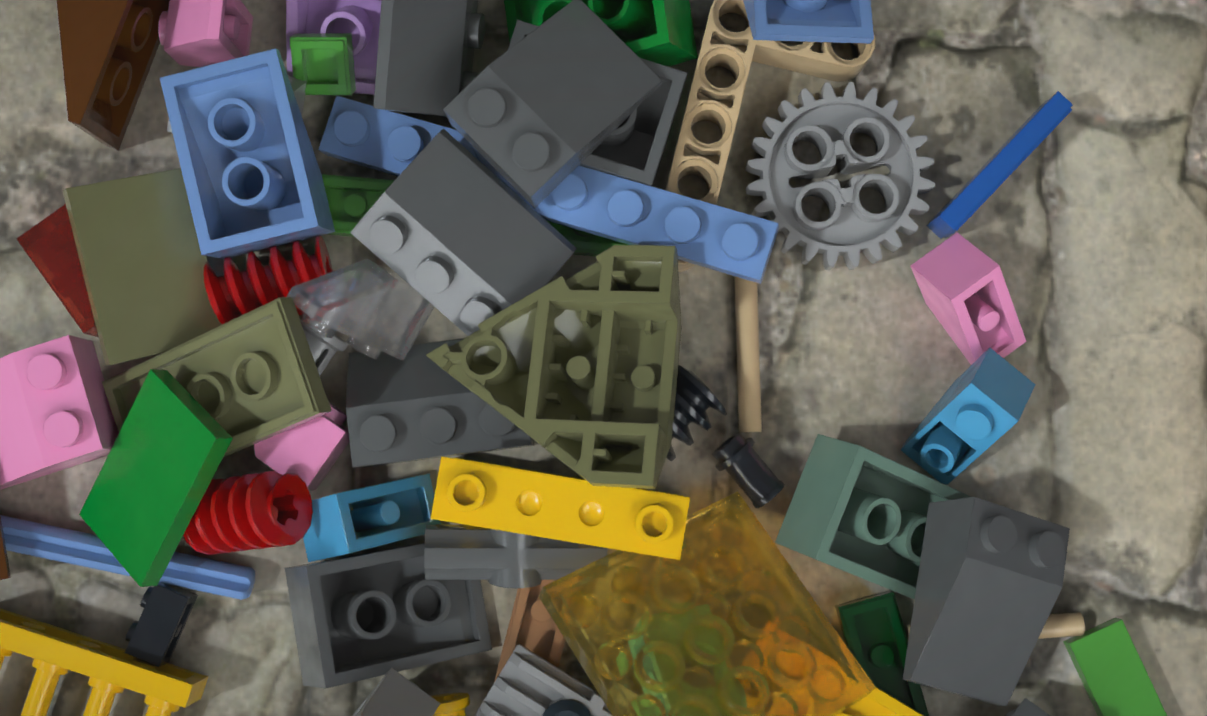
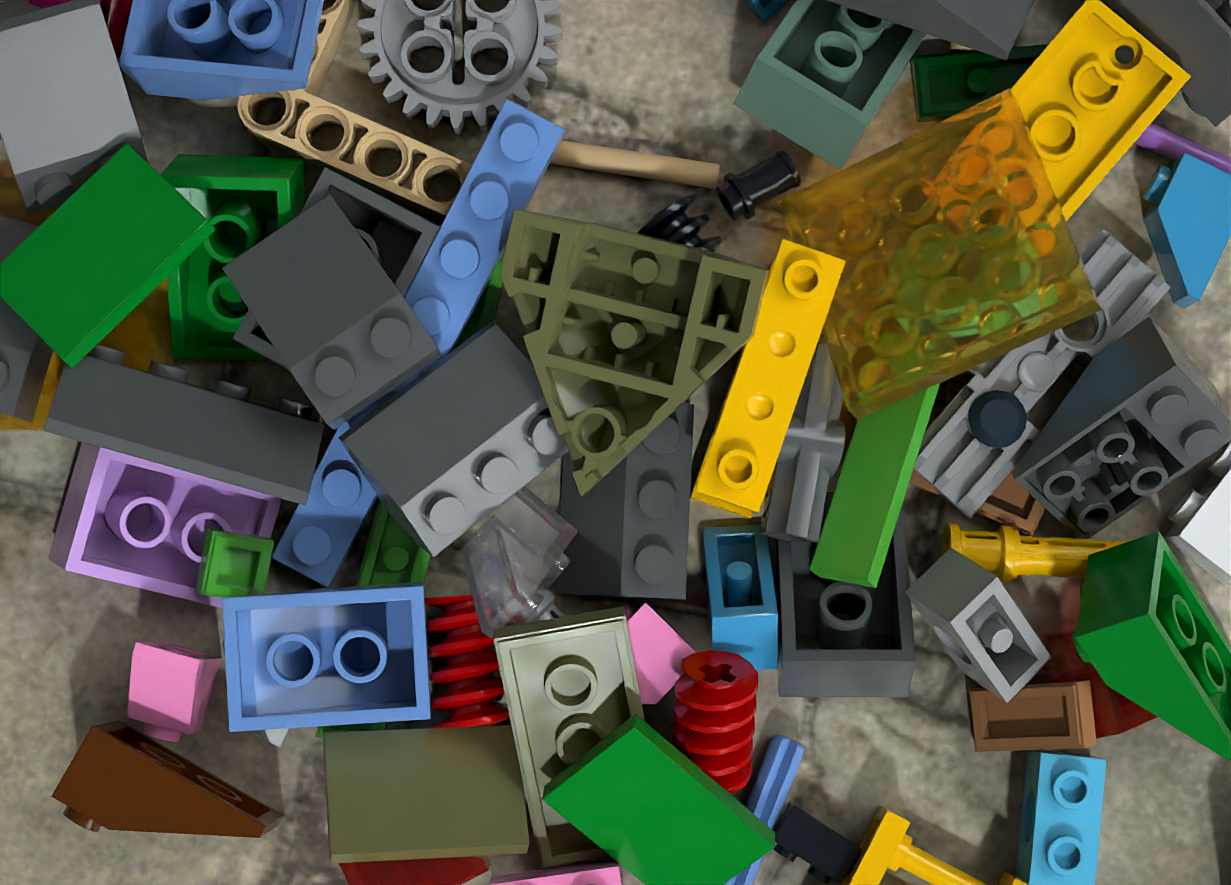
camera: 80 degrees left, 0 degrees up
none -> bright green tile [810,333,951,588]

